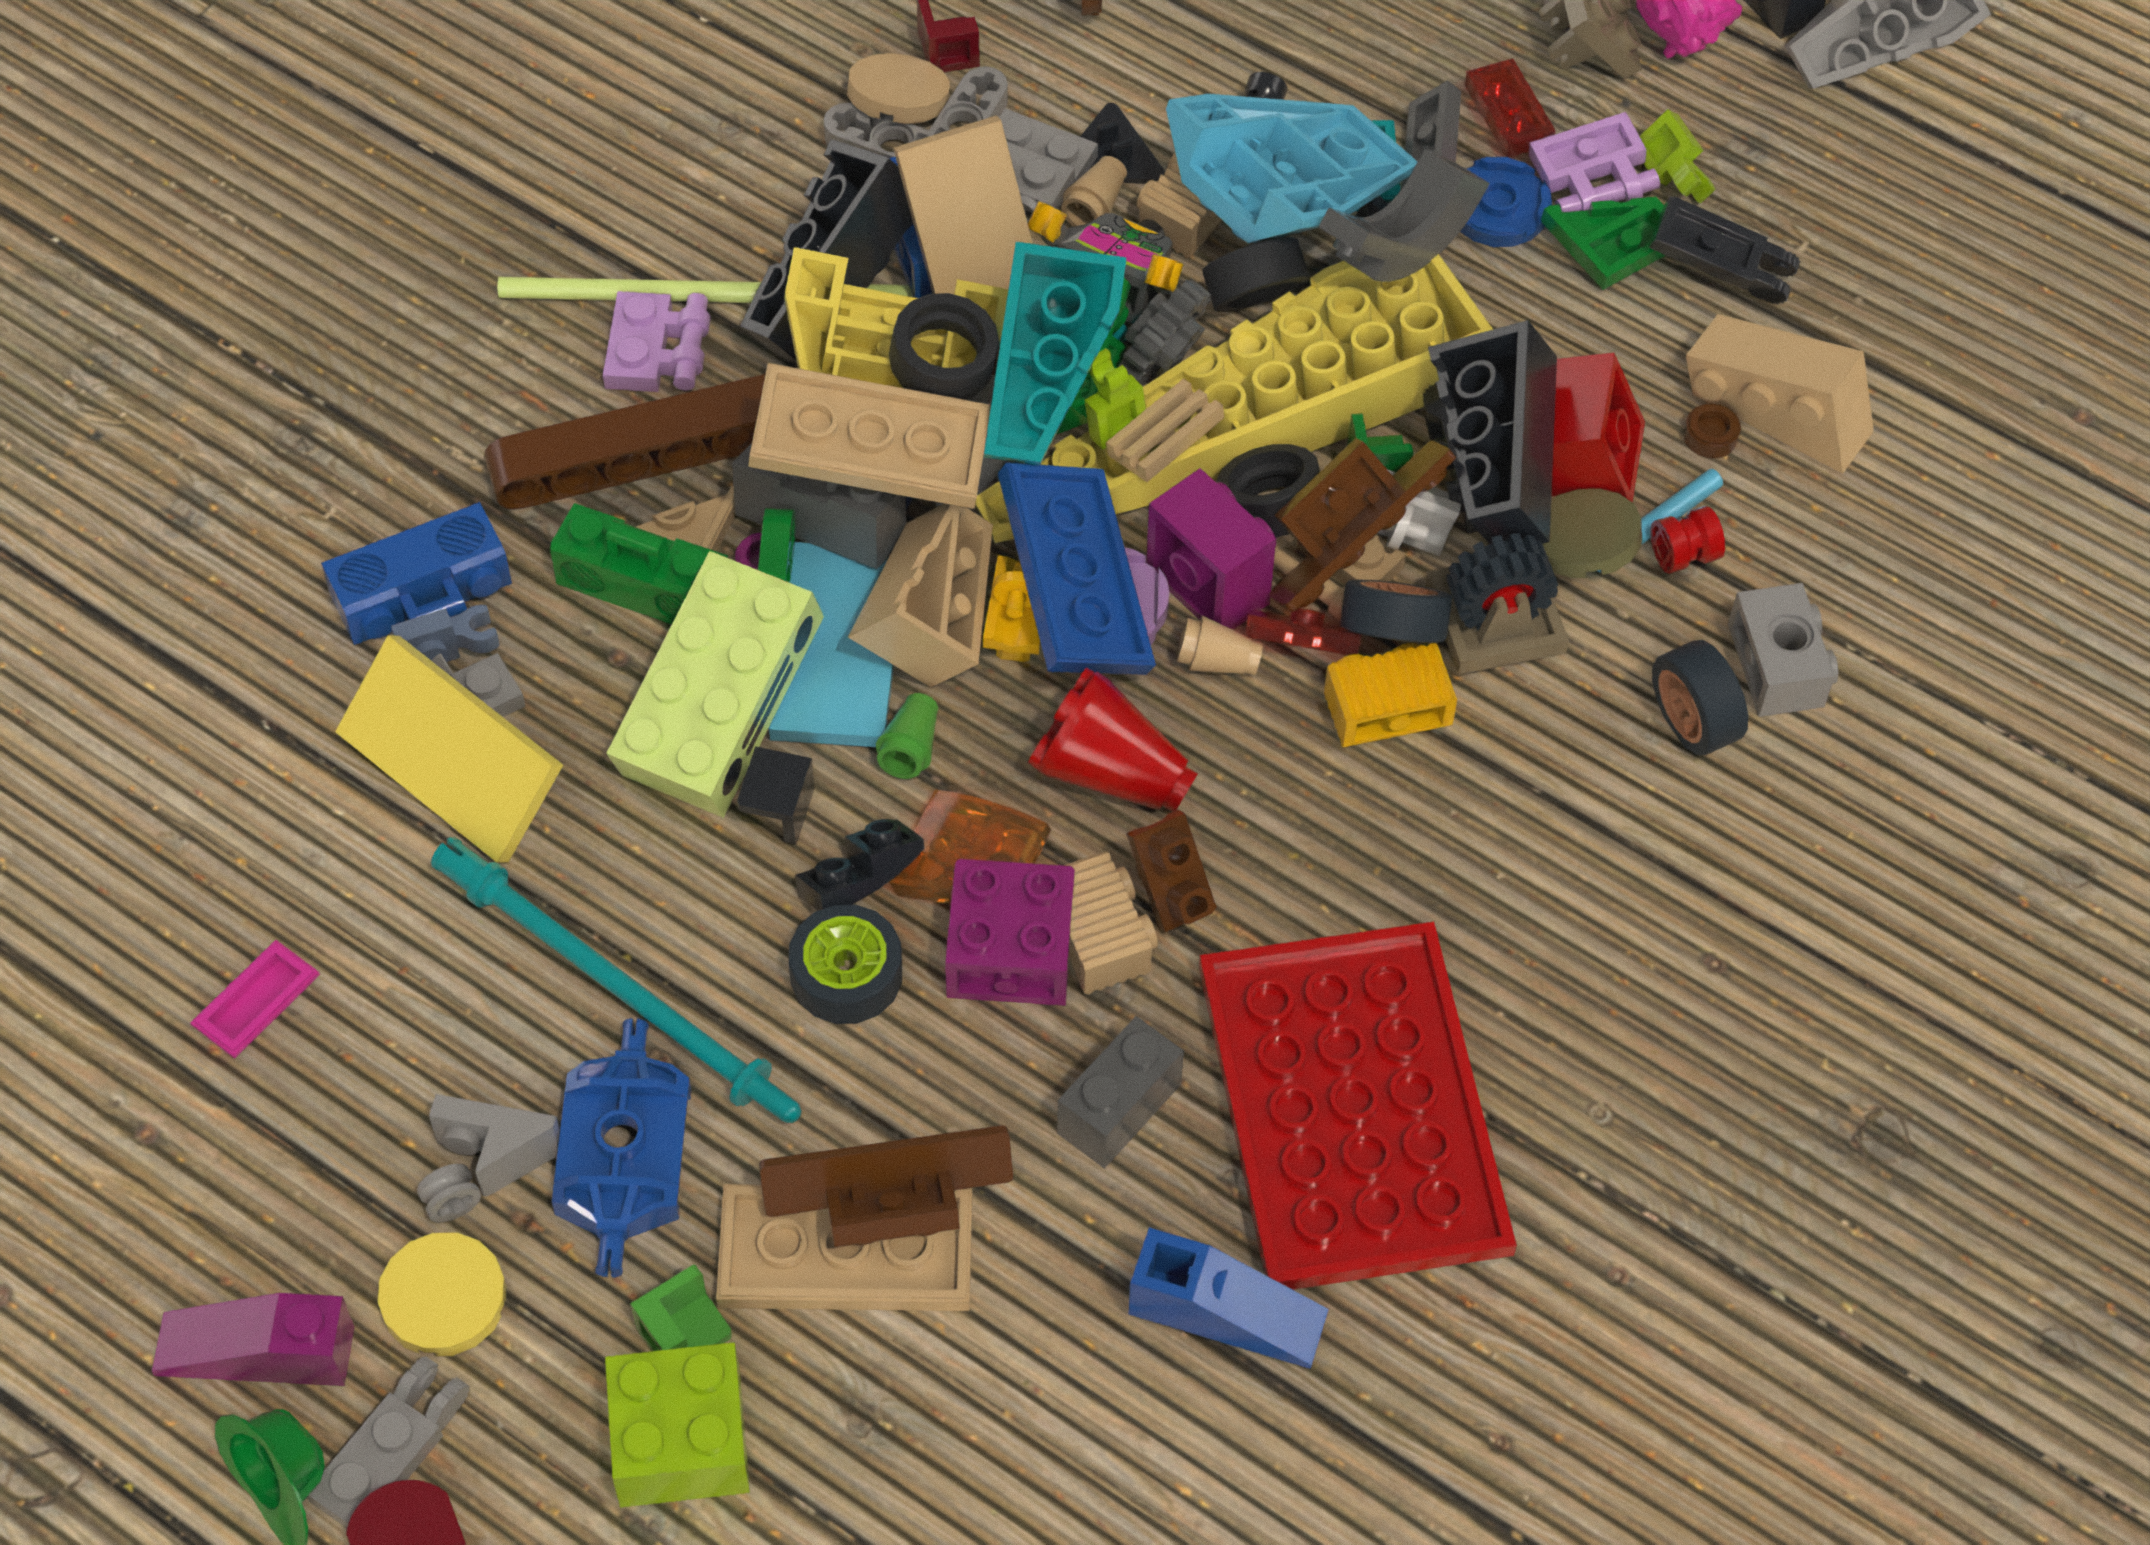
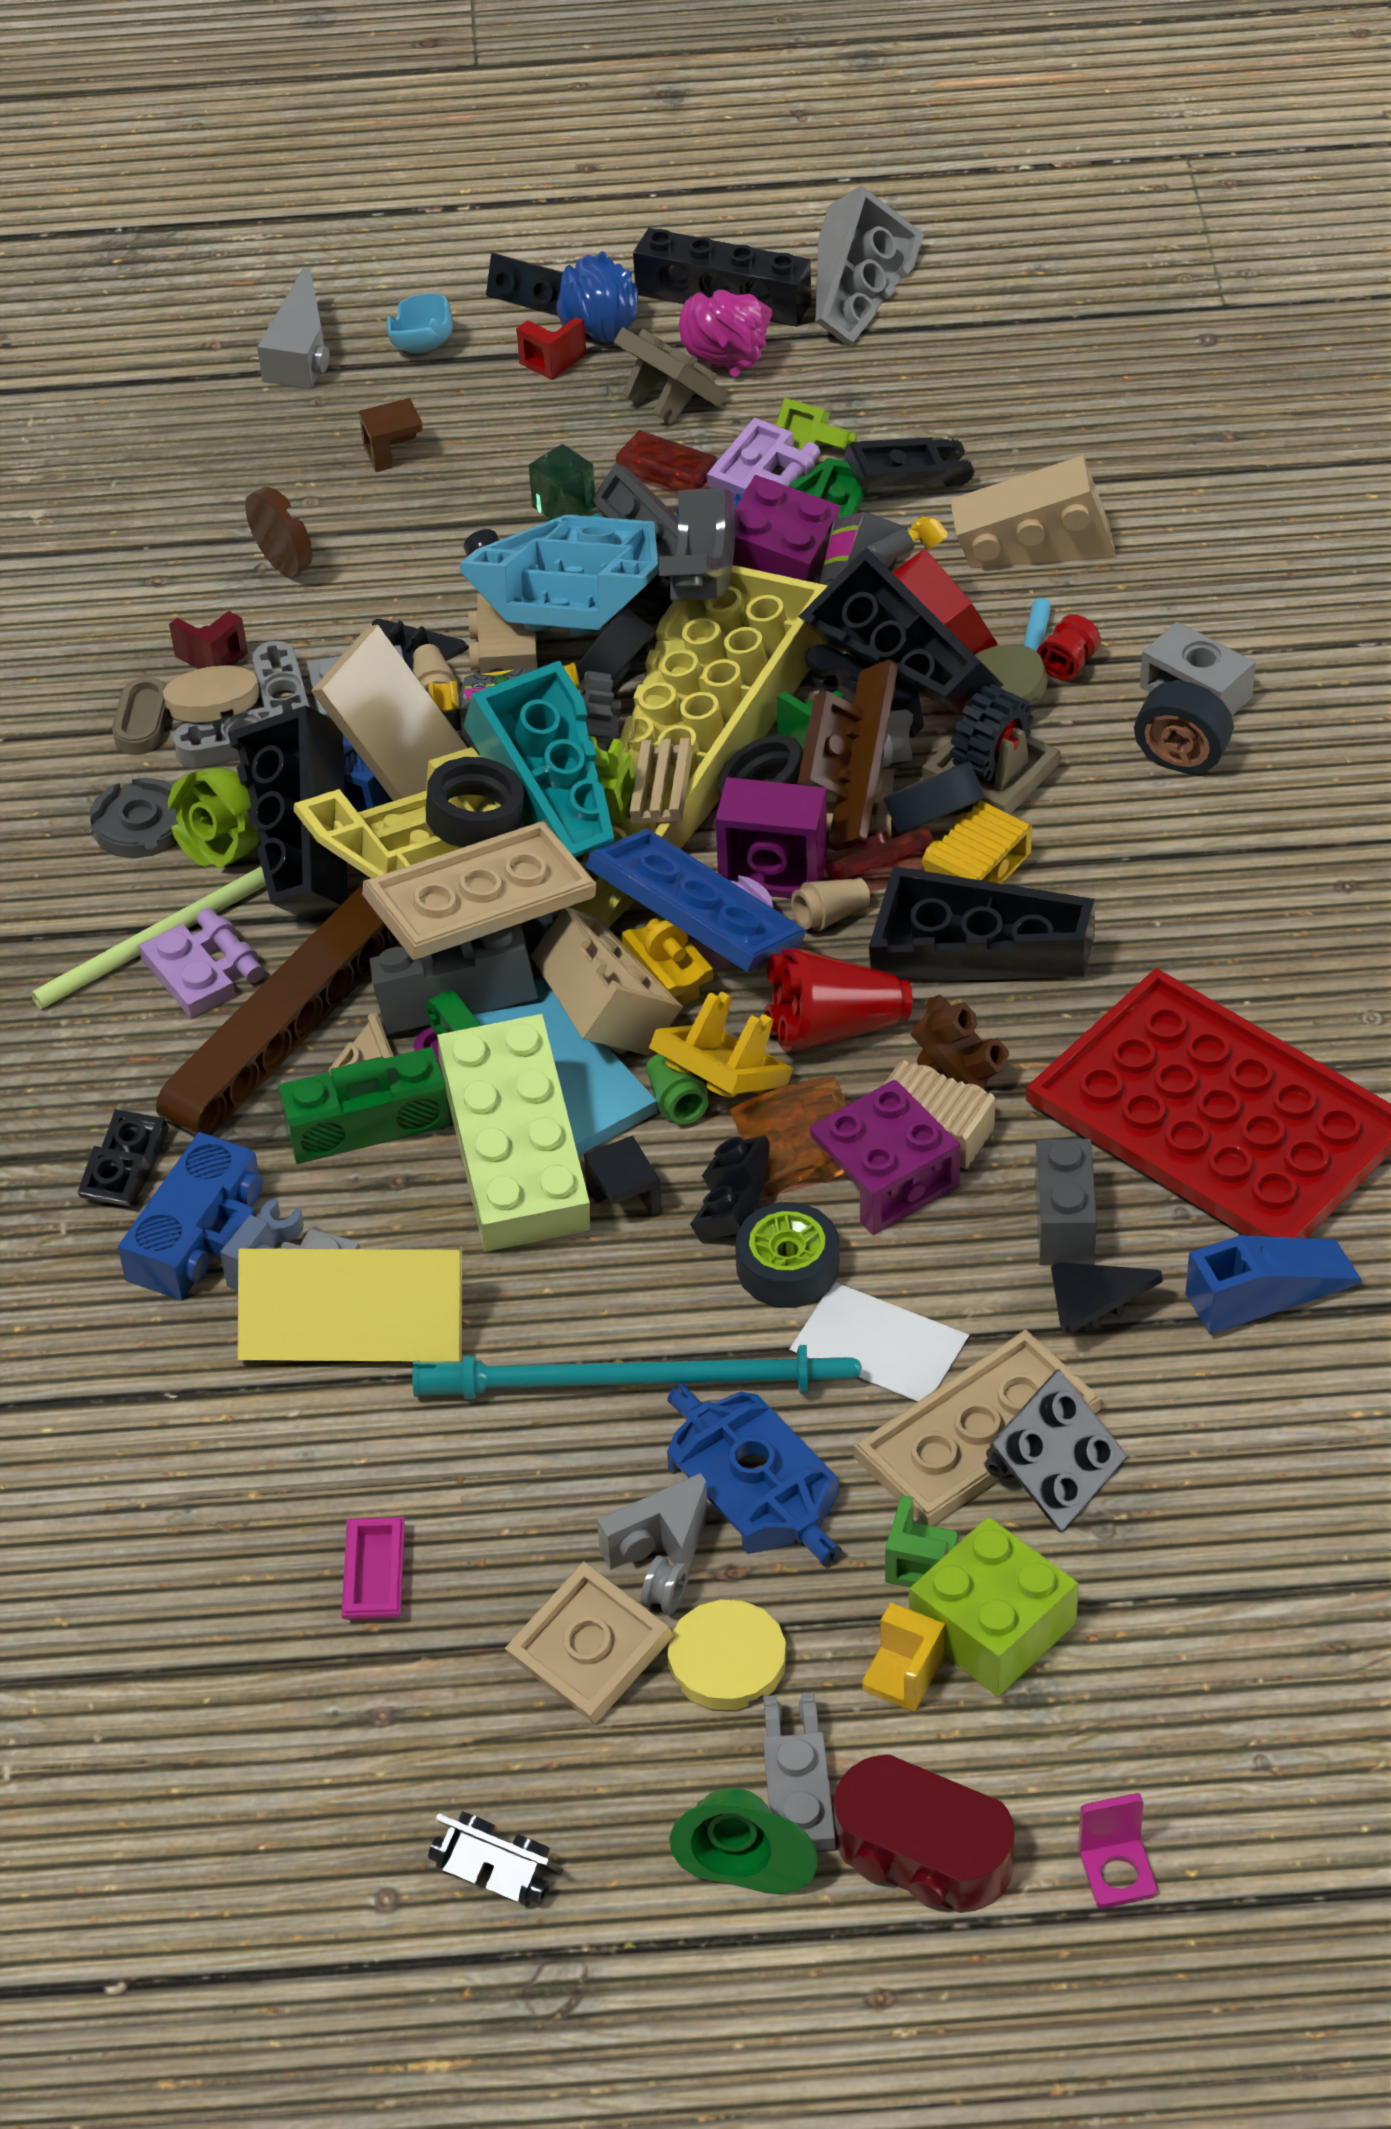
camera: 35 degrees left, 10 degrees down
magenta slope [152,1293,355,1386] -> none
reddish brown bracket [759,1125,1013,1247] -> none
reddish brown tile [1684,404,1741,458] -> none
none -> black slope [77,1109,169,1206]
none -> dark grey tile [89,777,178,858]
none -> dark tan tile [112,677,169,755]
none -> lime cylinder [168,766,260,868]
none -> hinge [428,1811,563,1907]
none -> tan tile [505,1561,674,1725]
none -> clear green brick [528,444,596,520]
none -> yellow plate [649,992,794,1097]
none -> magenta brick [733,475,841,582]
none -> white sticker [789,1282,970,1402]
none -> dark grey torso [818,512,948,585]
none -> yellow panel [862,1602,945,1712]
none -> black wedge [869,866,1095,982]
none -> hinge [984,1369,1127,1532]
none -> black piece [1051,1262,1163,1333]

